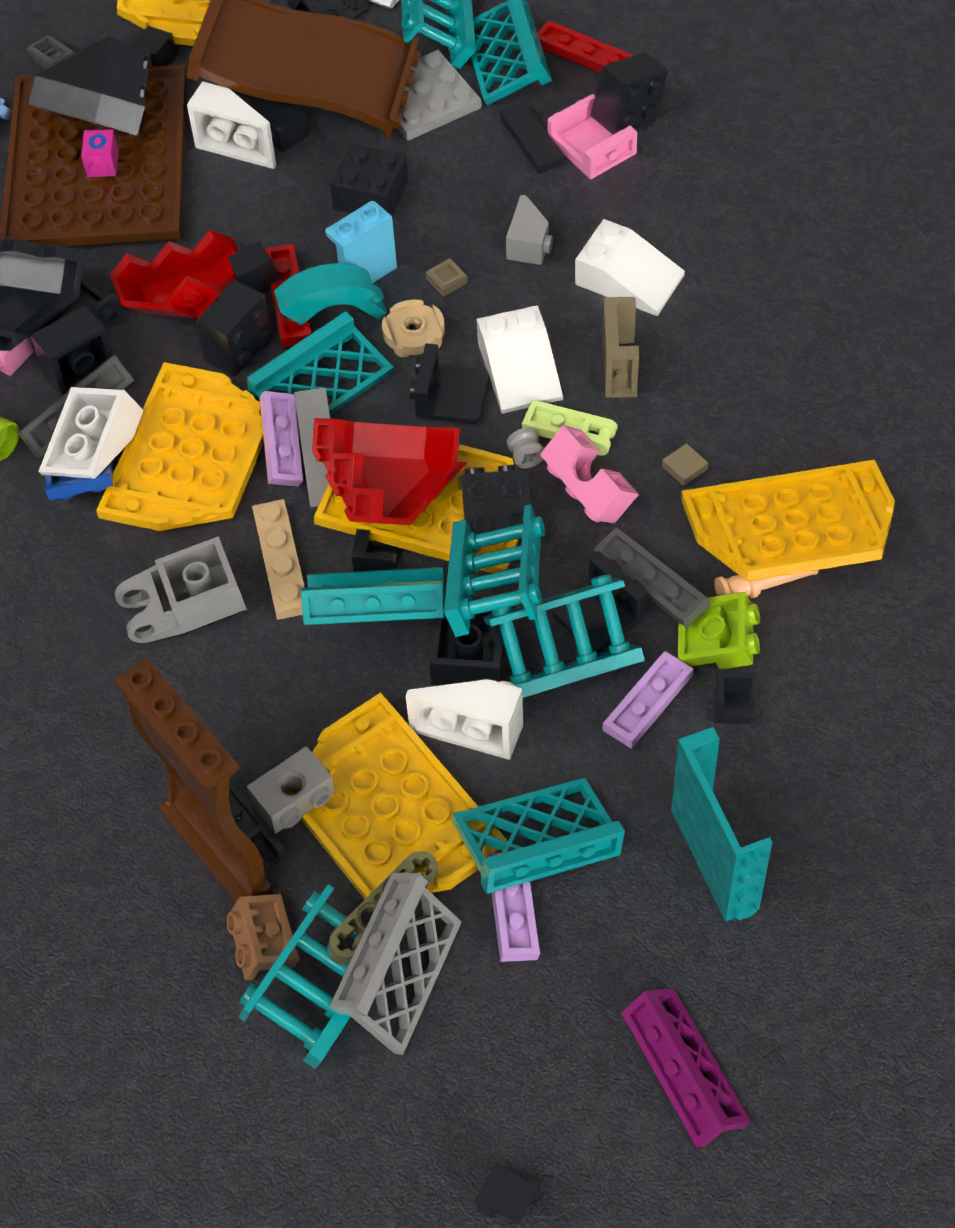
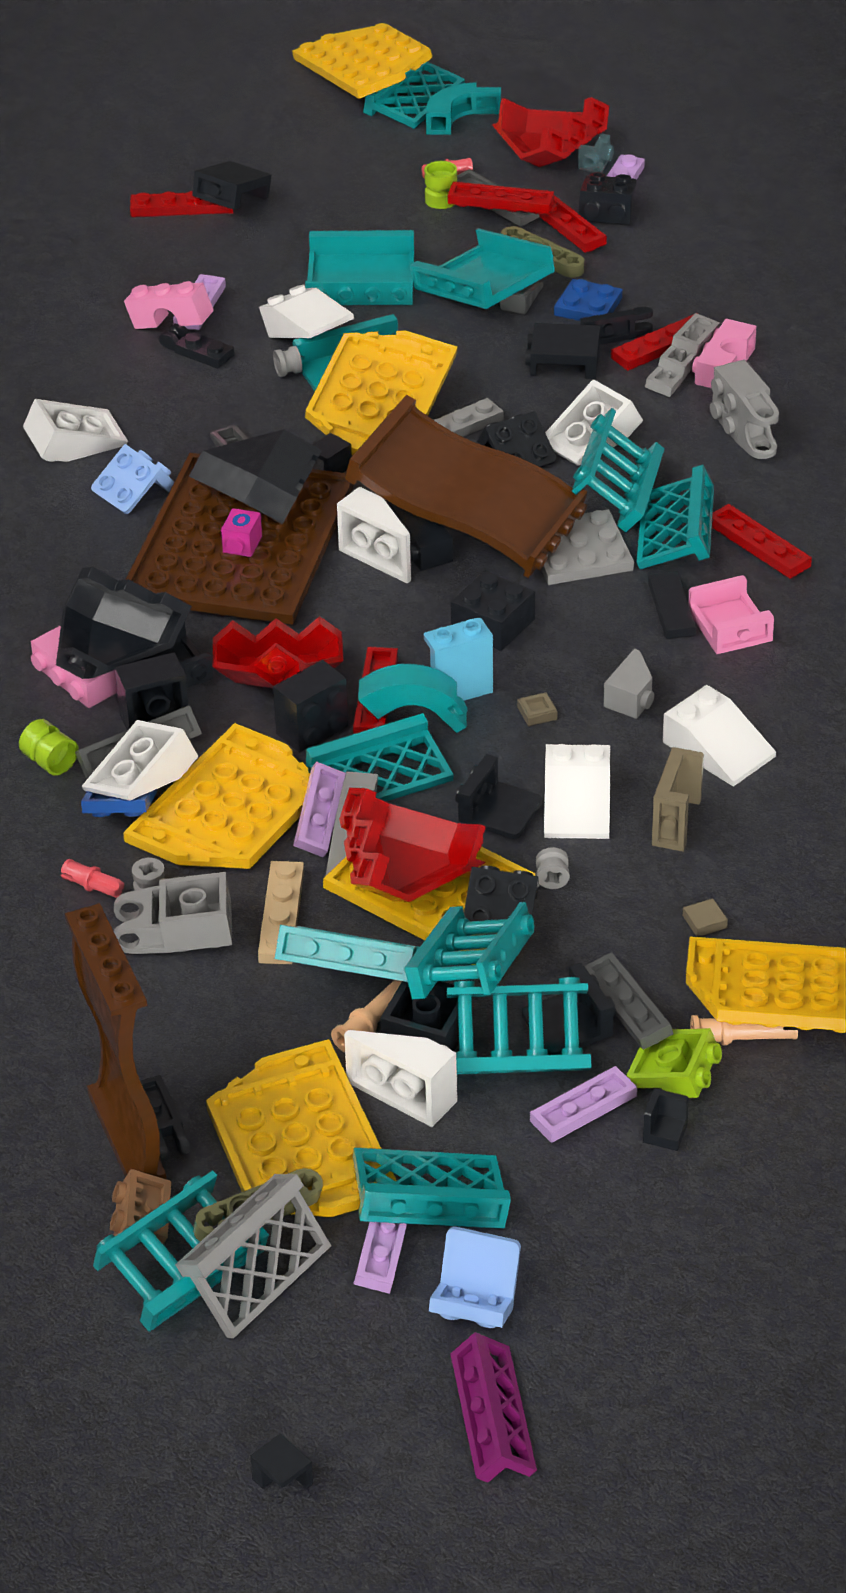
camera: 15 degrees right, 15 degrees down
black panel [228,240,280,291] -> none
light grey brick [246,746,335,834] -> none
black panel [351,529,398,572] -> none
tan plate [382,299,445,357] -> none
yellowish green plate [522,400,618,456] -> none
bright pink arch [540,425,639,524] -> none
black brick [590,52,668,134] -> none
teal panel [671,727,772,922] -> none
none -> coral axle [61,859,125,898]
none -> light grey wheel [132,857,165,891]
none -> light nougat pin [331,980,402,1052]
none -> light blue bracket [429,1226,521,1328]

